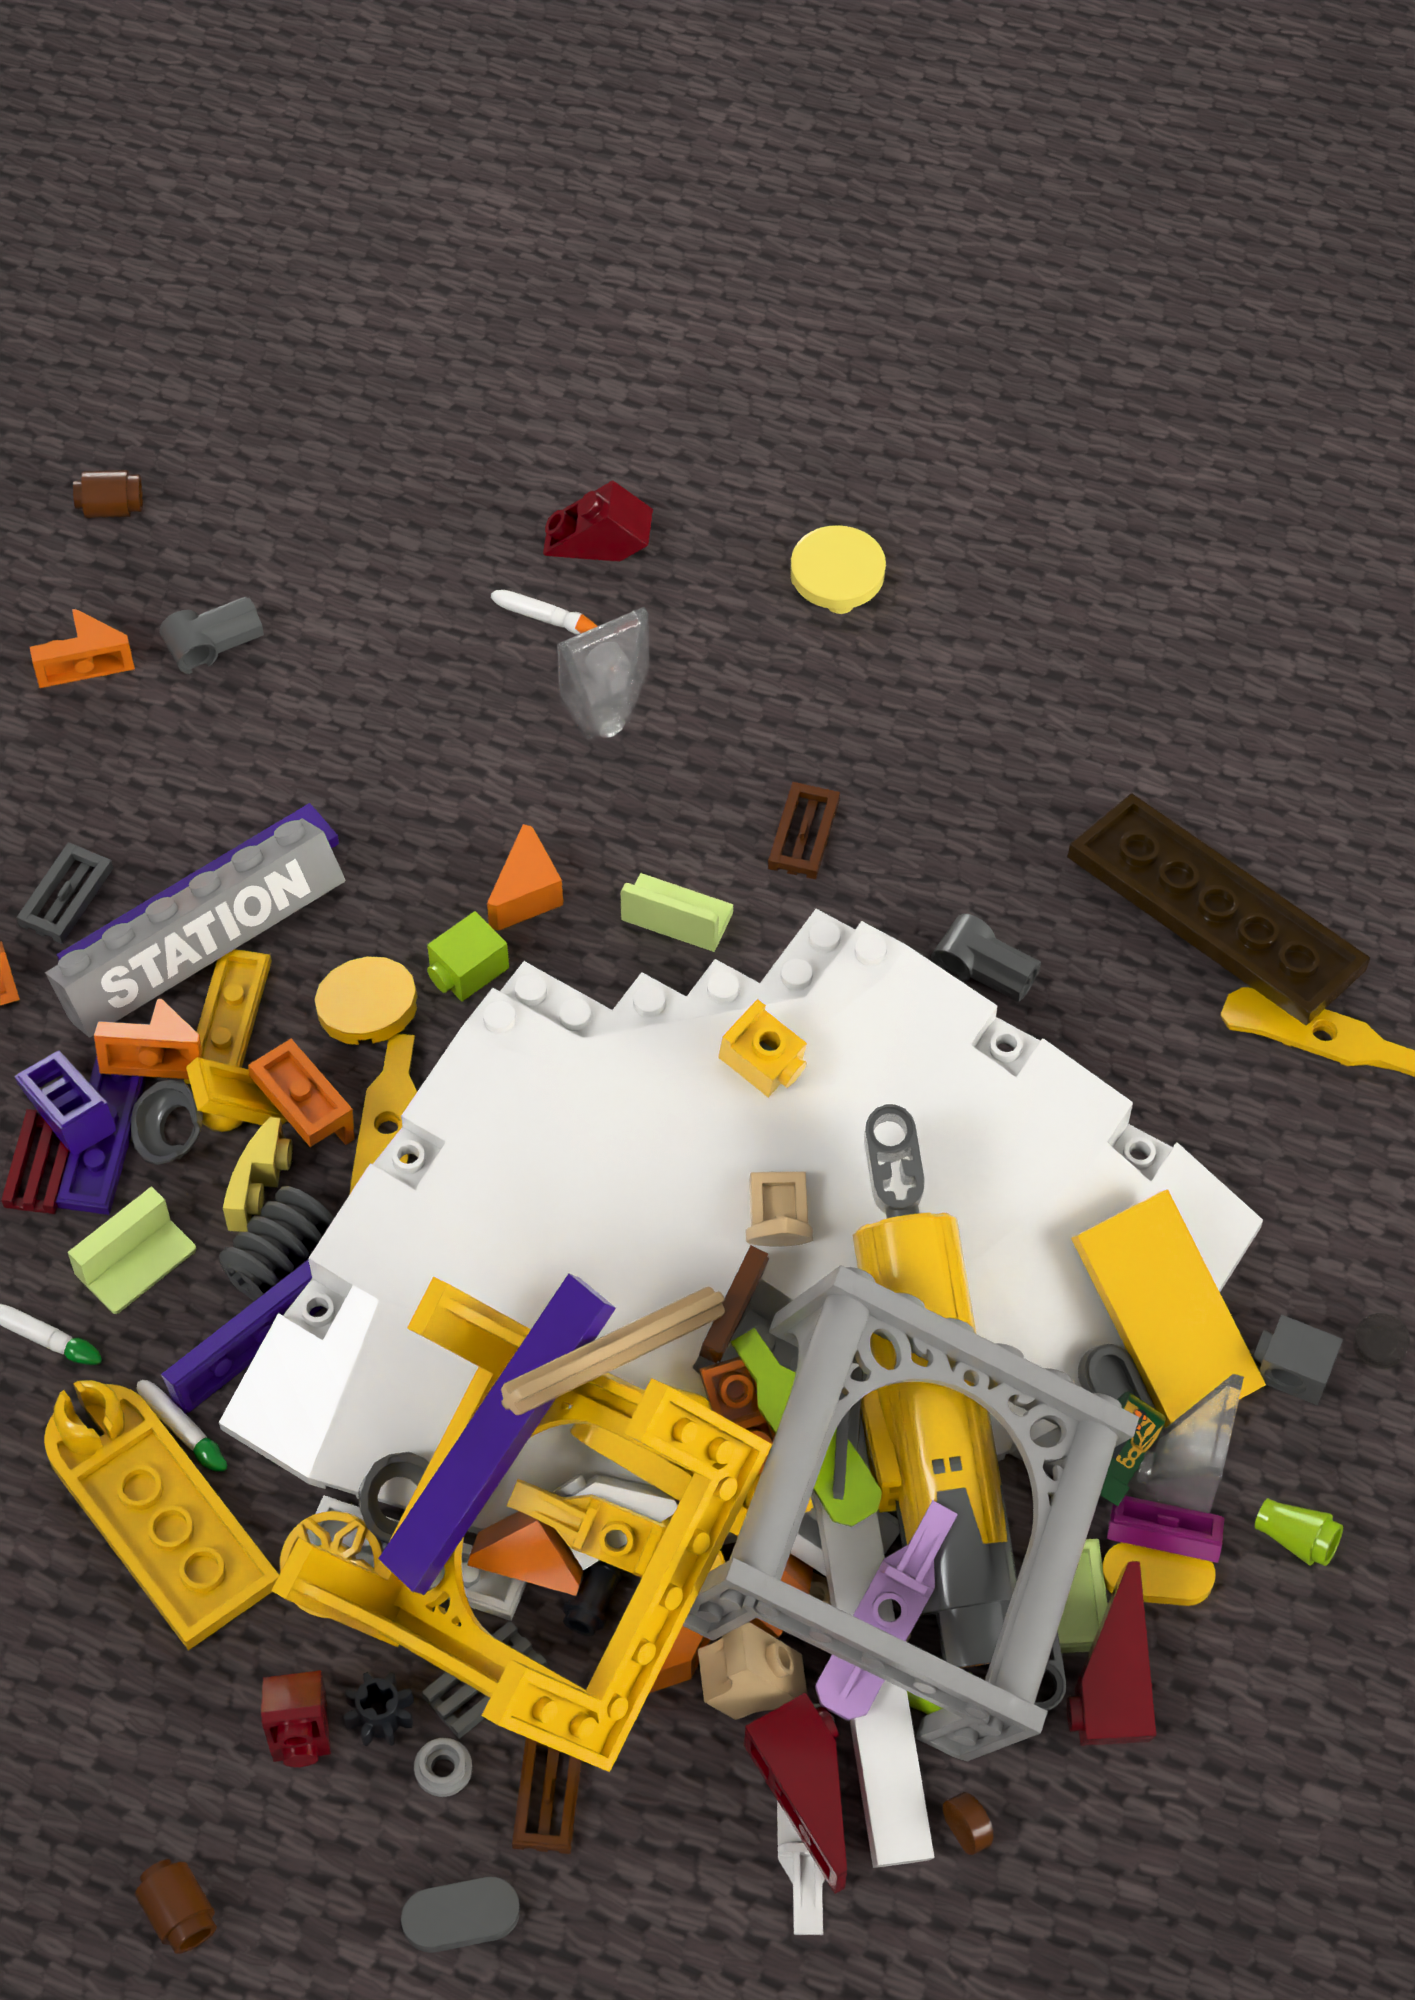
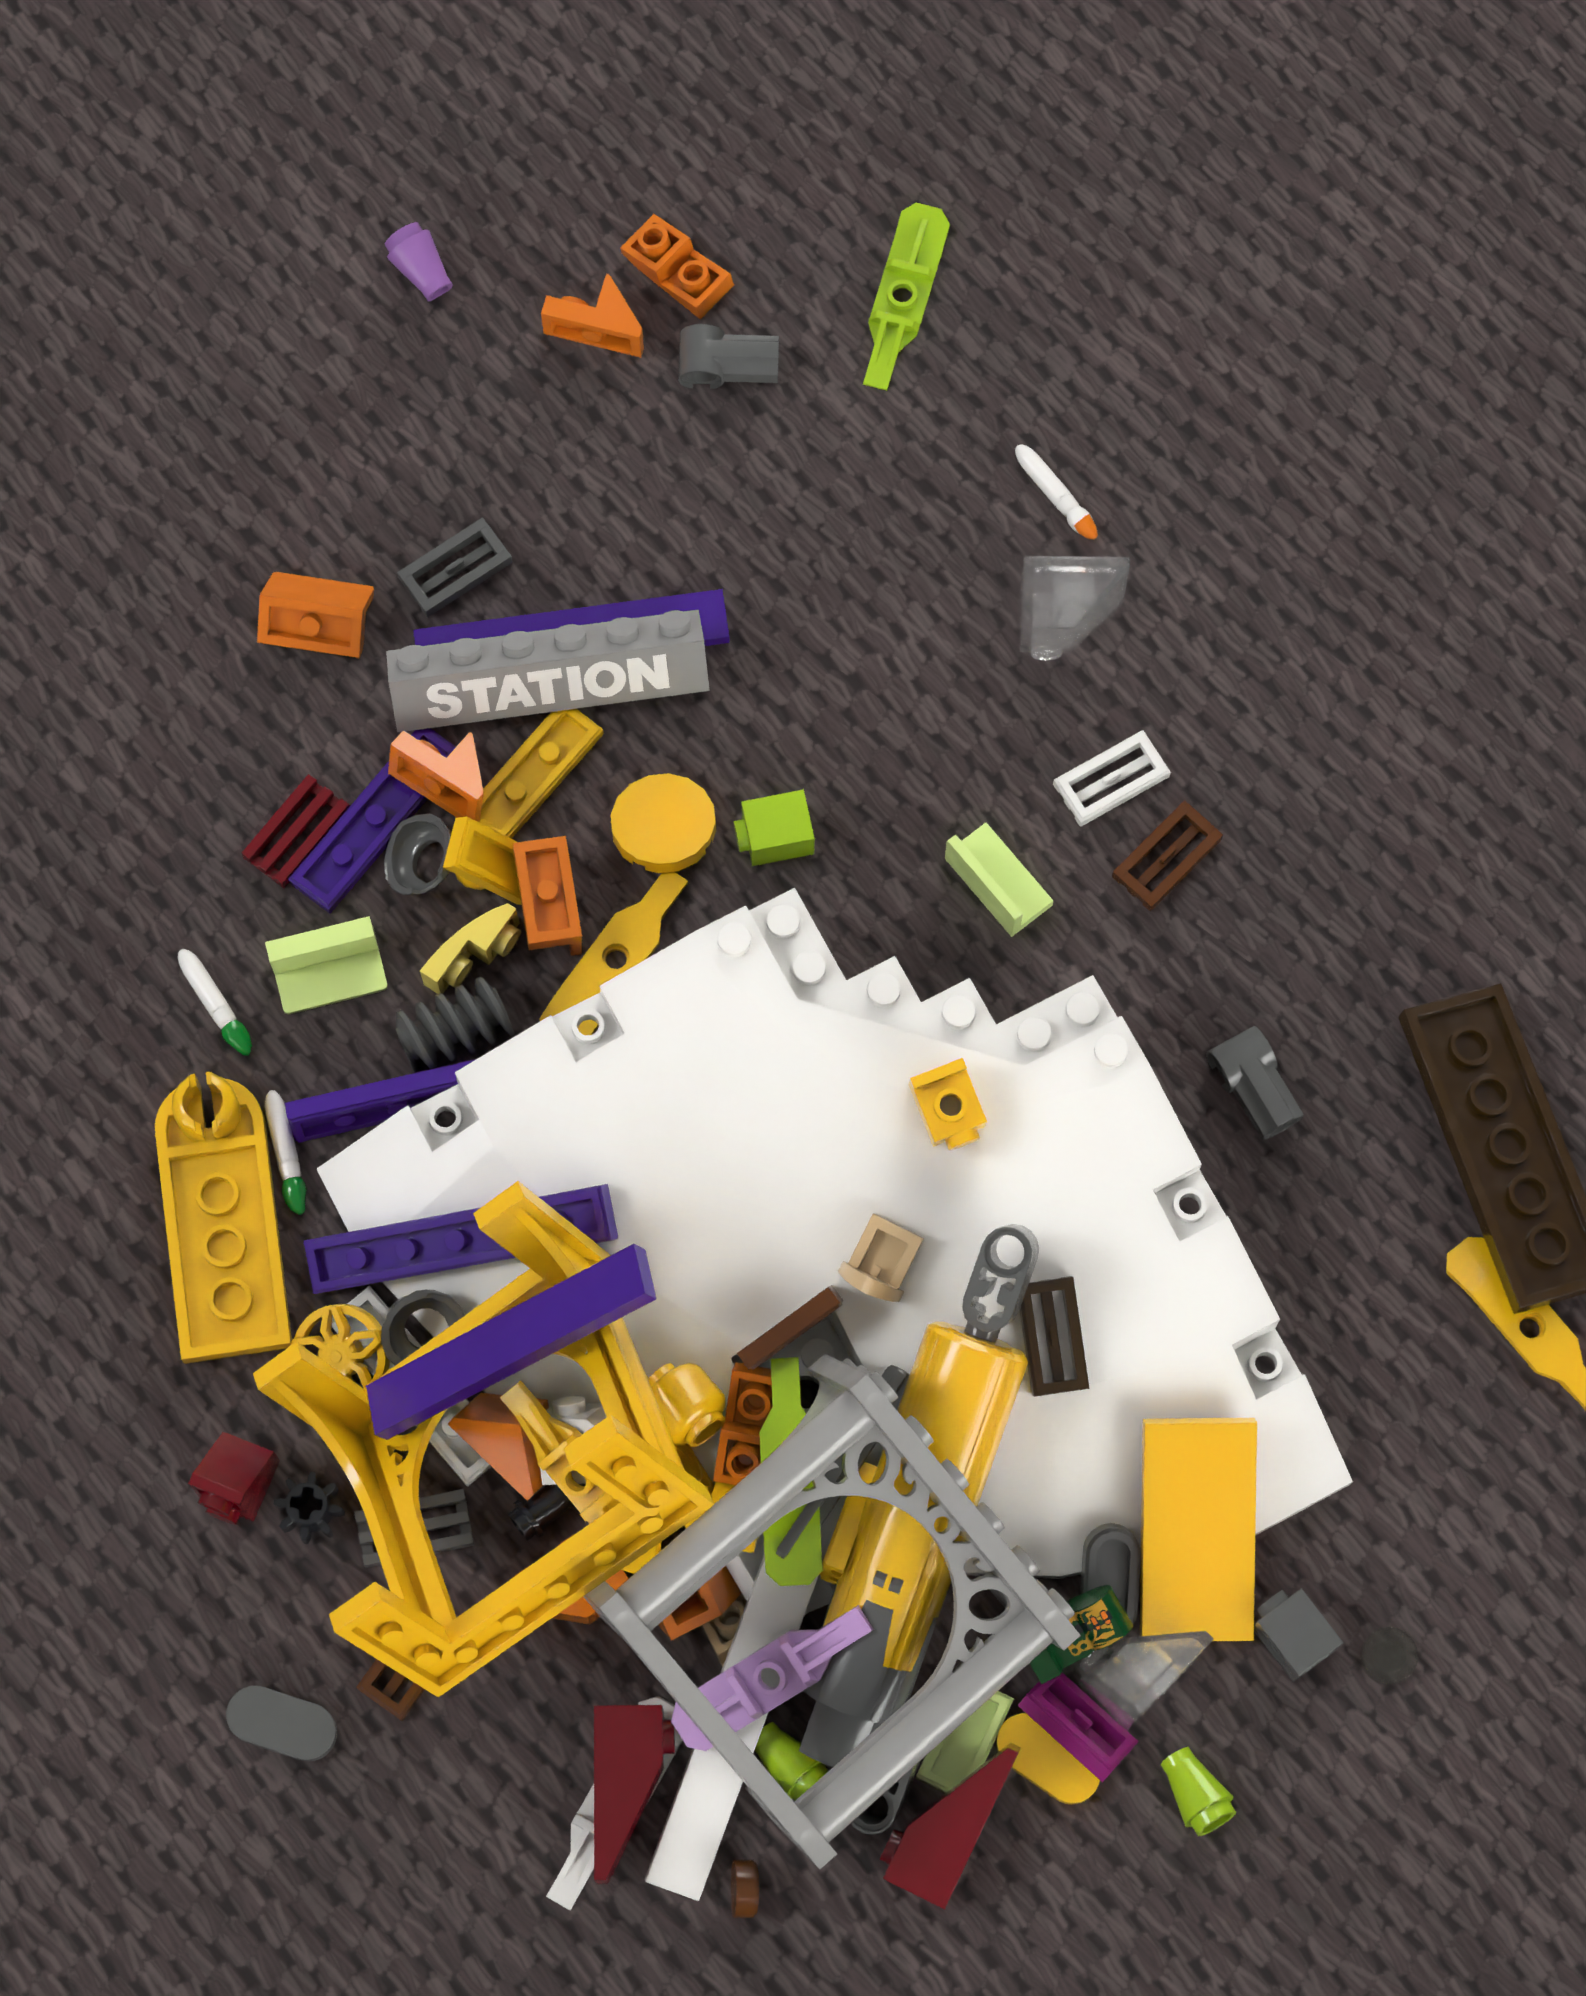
camera: 30 degrees right, 15 degrees up
dark purple slope [14,1050,116,1155] -> none
reddish brown brick [73,470,143,518] -> none
reddish brown brick [135,1859,217,1954] -> none
light grey plate [414,1738,472,1797] -> none
orange slope [487,824,563,931] -> none
tan axle [501,1287,725,1415] -> none
dark red slope [543,480,653,562] -> none
tan brick [698,1622,807,1720] -> none
light yellow tile [791,526,886,614] -> none
none -> dark purple tile [304,1184,618,1294]
none -> orange slope [620,214,734,320]
none -> lime piece [863,202,950,391]
none -> dark brown tile [1020,1276,1090,1397]
none -> white tile [1053,730,1171,827]

